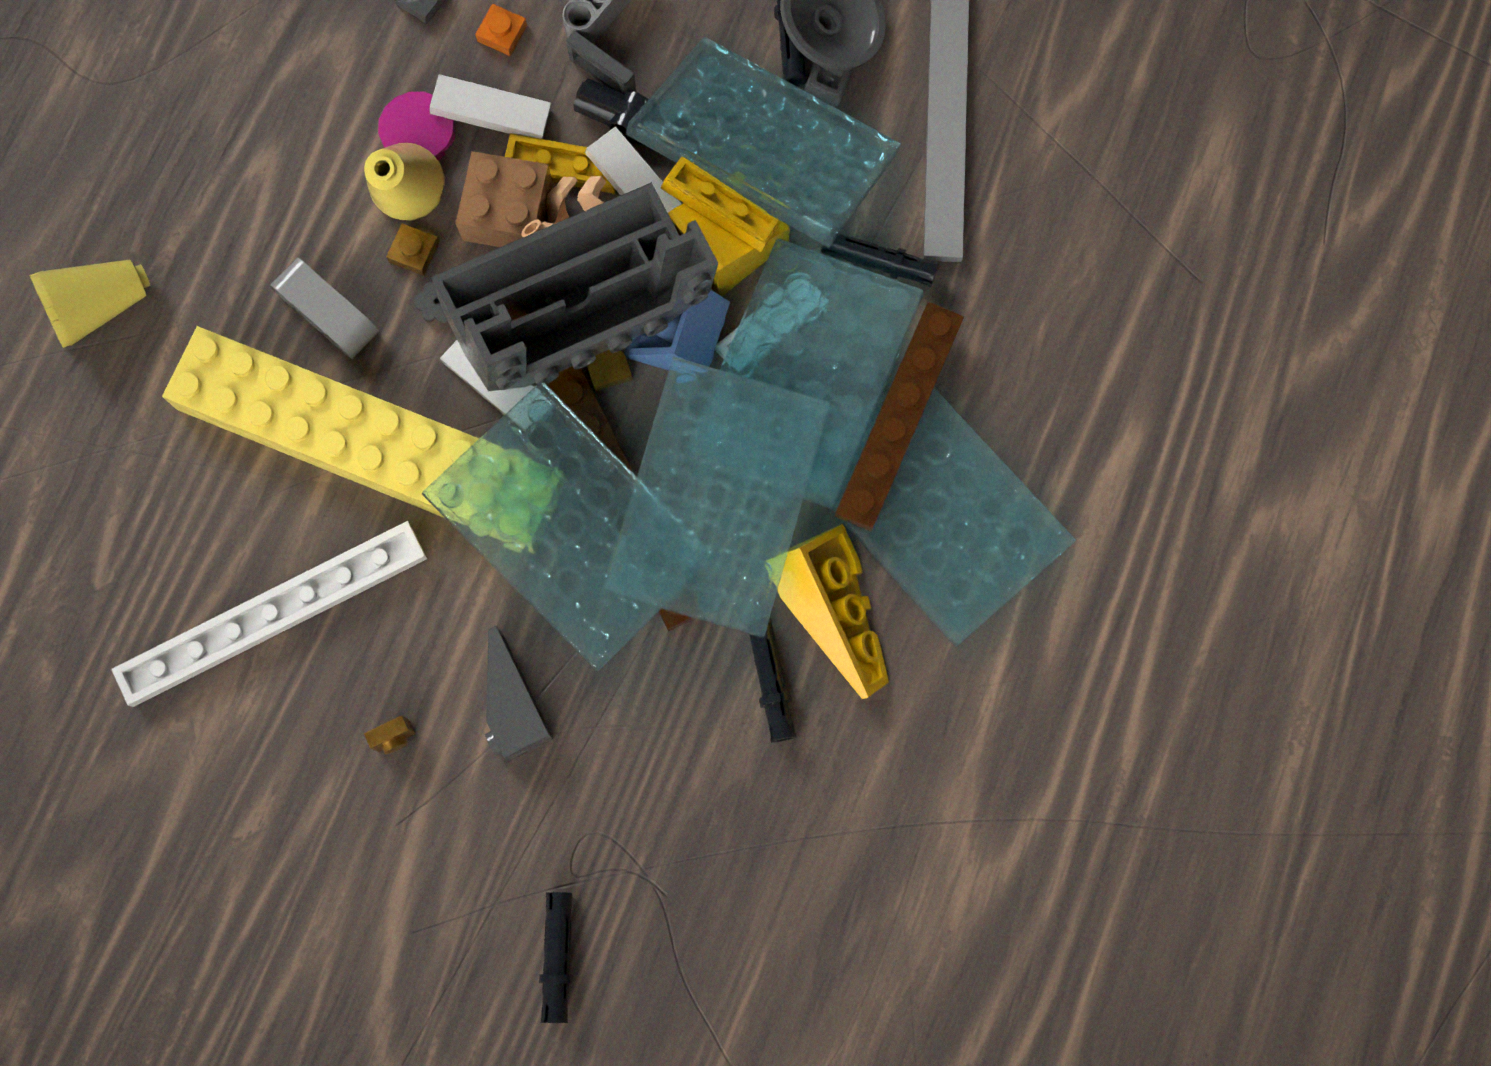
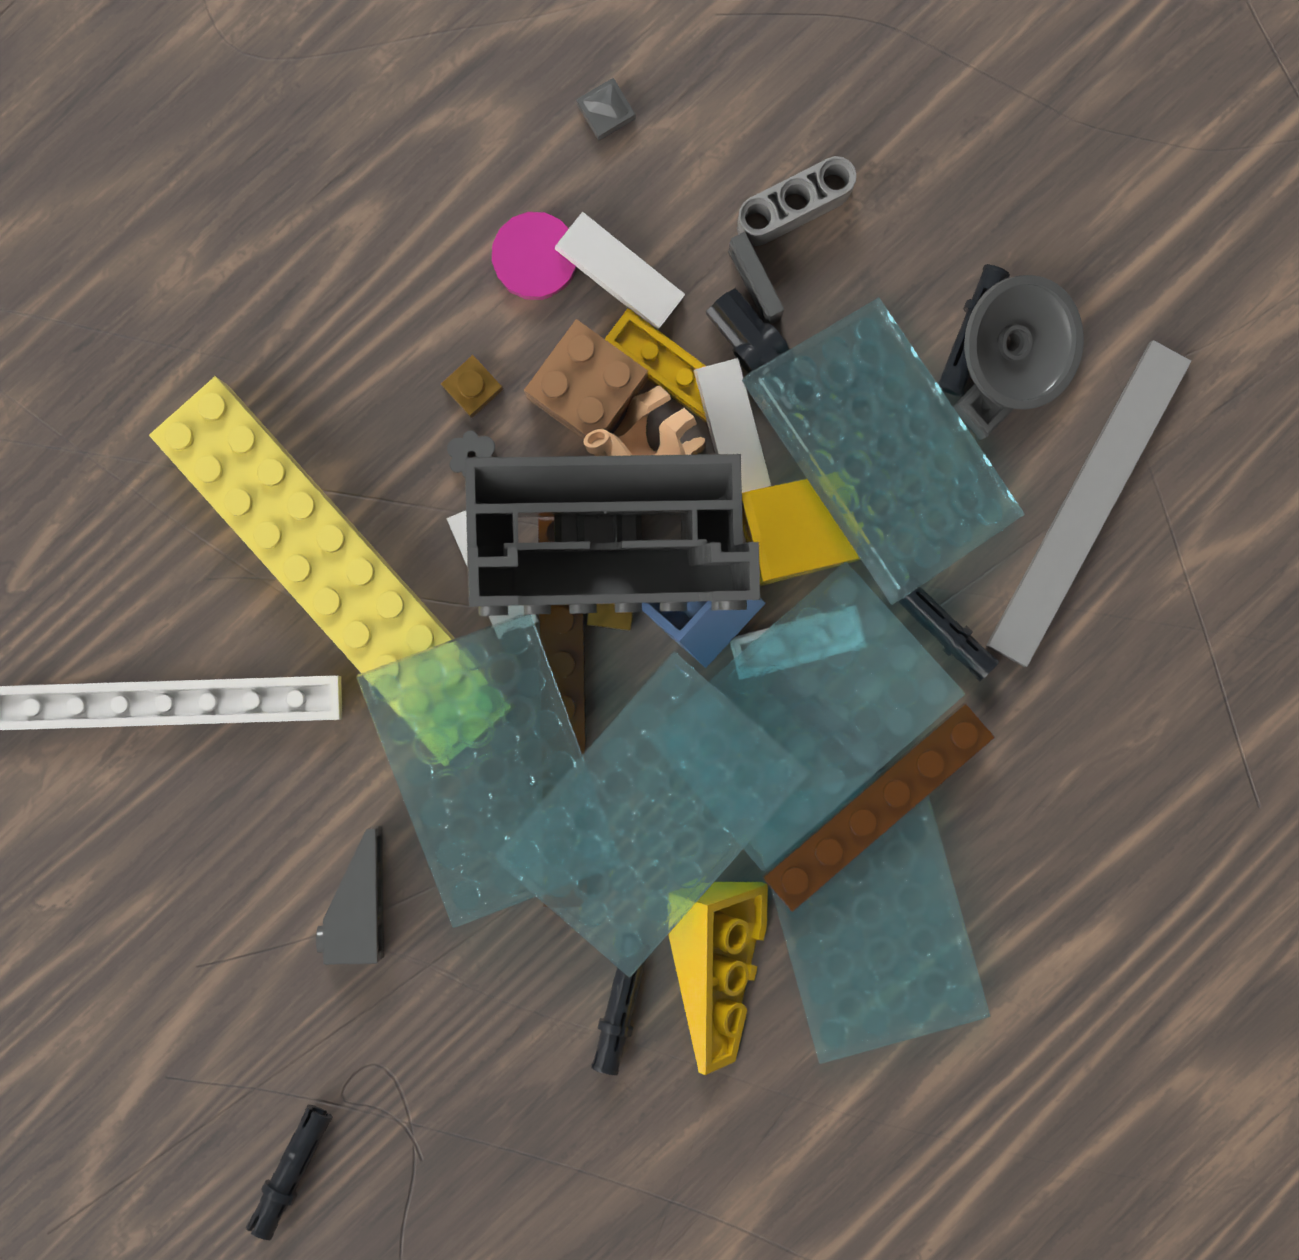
camera: 30 degrees right, 10 degrees up
light yellow cone [29,260,151,348] -> none
light grey beam [270,258,379,359] -> none
light yellow cone [364,143,445,221] -> none
pearl gold plate [364,715,416,754] -> none
orange plate [475,3,527,56] -> none
yellow tile [660,156,782,252] -> none

